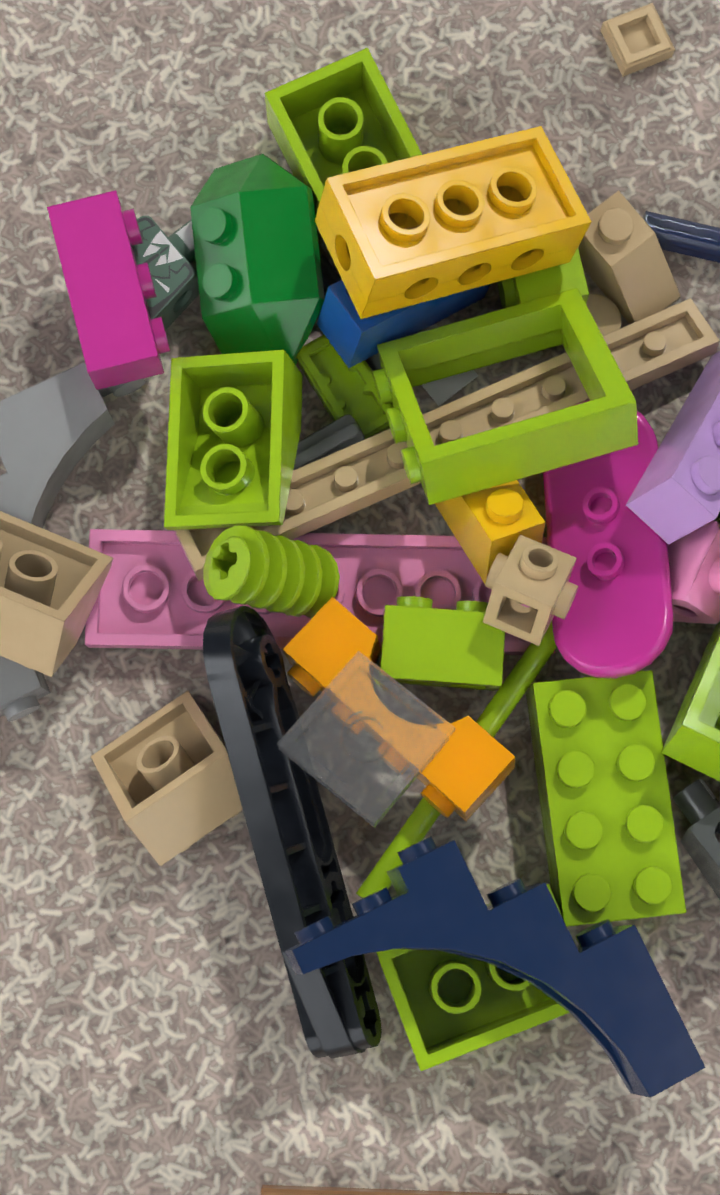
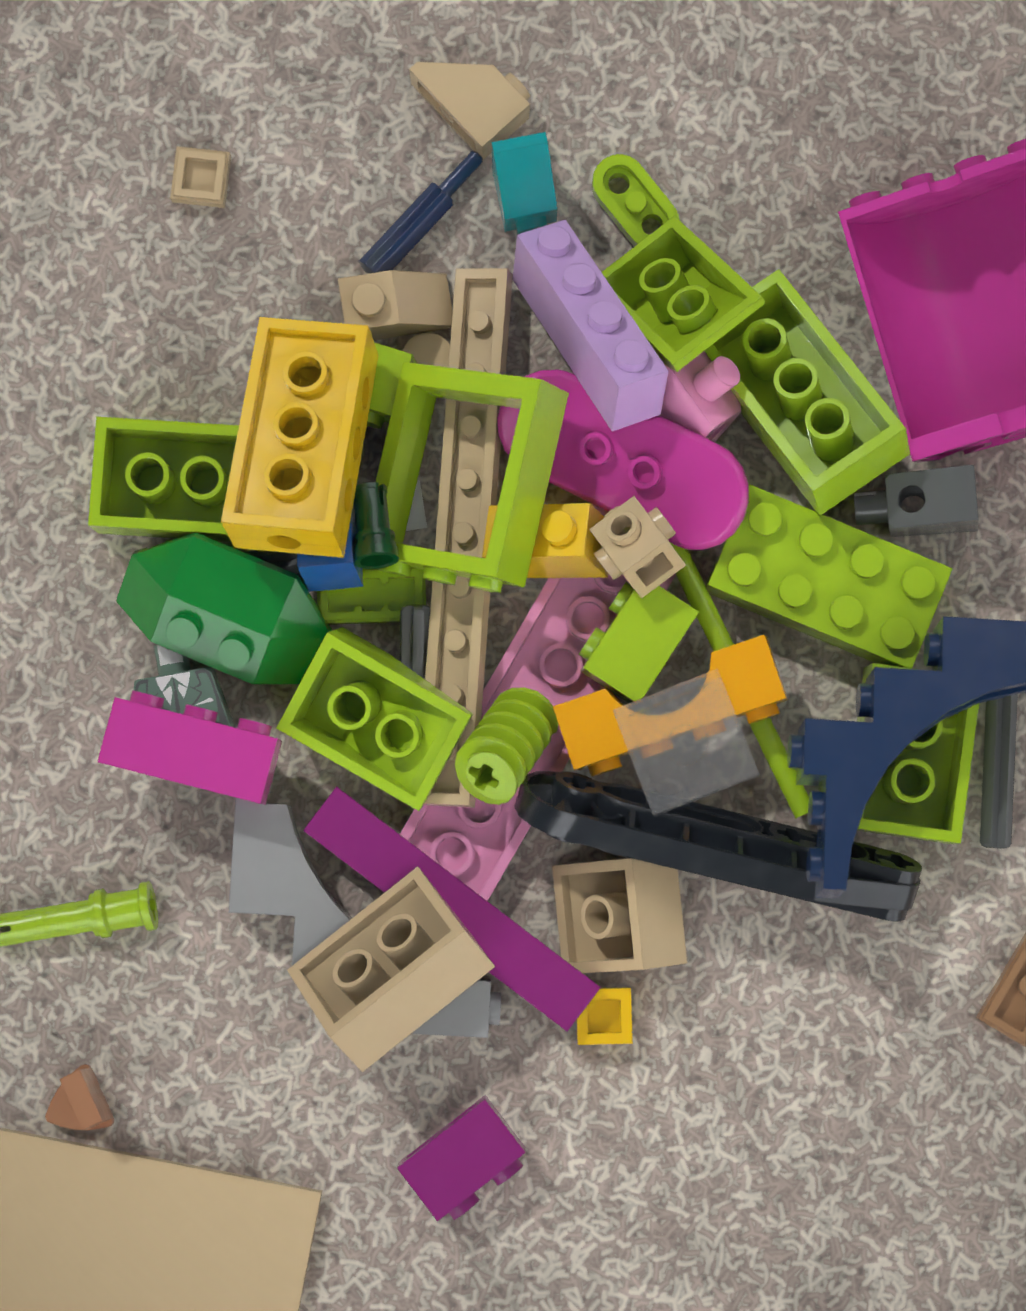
camera: 60 degrees left, 5 degrees up
none -> magenta tile [303,786,601,1032]
none -> dark green pin [353,482,399,569]
none -> yellow plate [576,987,633,1045]
none -> dark grey axle [980,694,1018,849]

